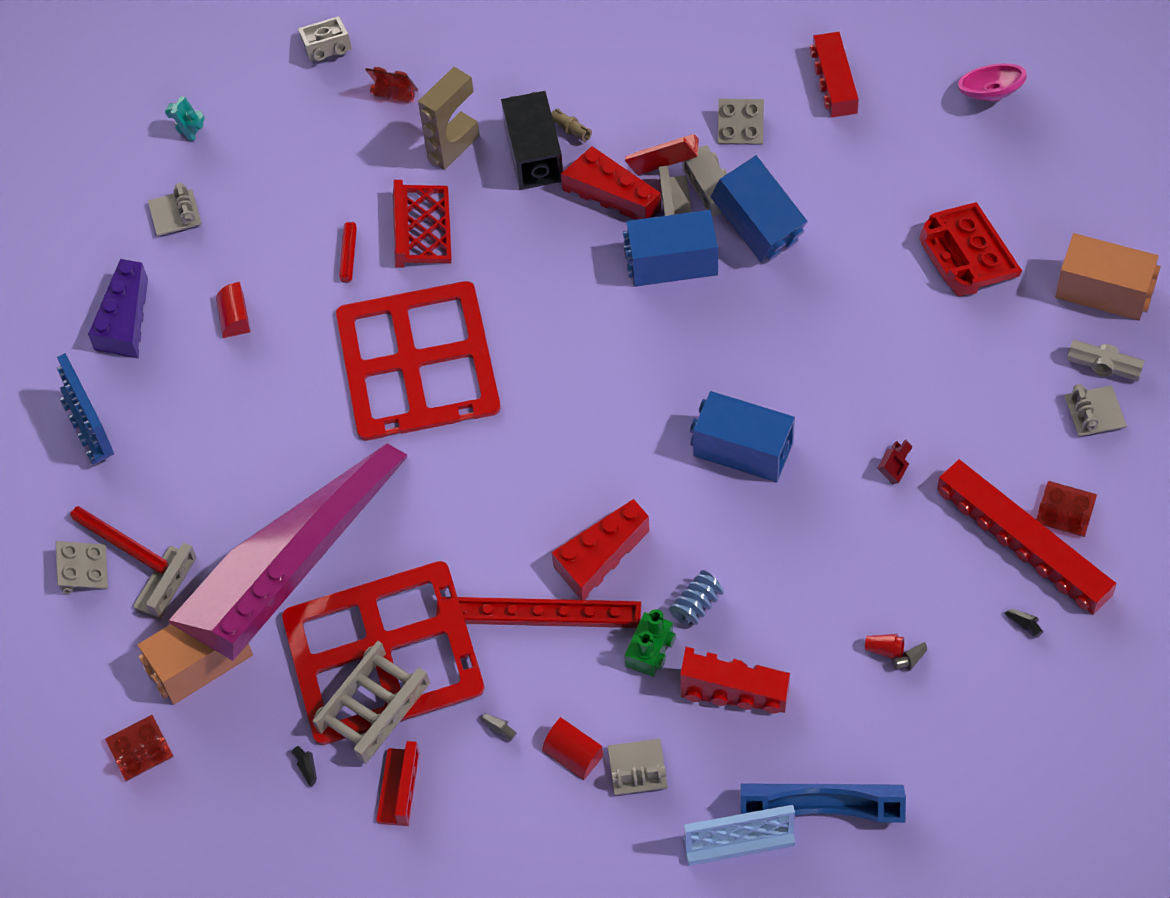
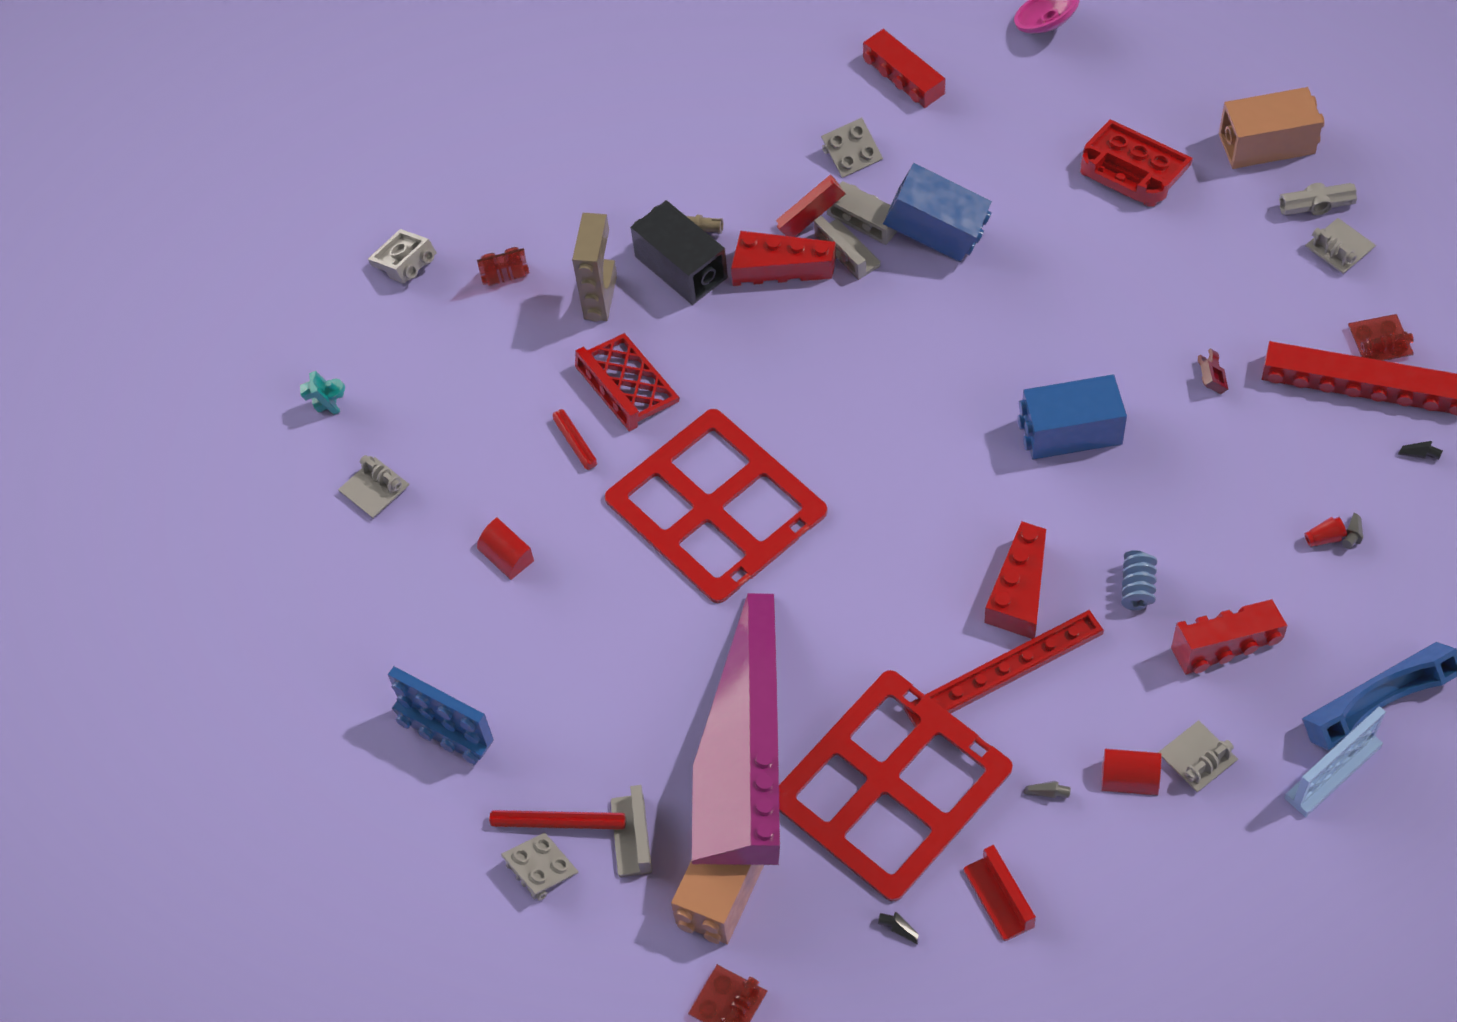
camera: 30 degrees left, 0 degrees up
dark purple wedge [88,259,148,358] -> none
light grey fence [313,641,430,764] -> none
blue brick [623,210,718,287] -> none
green brick [624,609,676,677] -> none

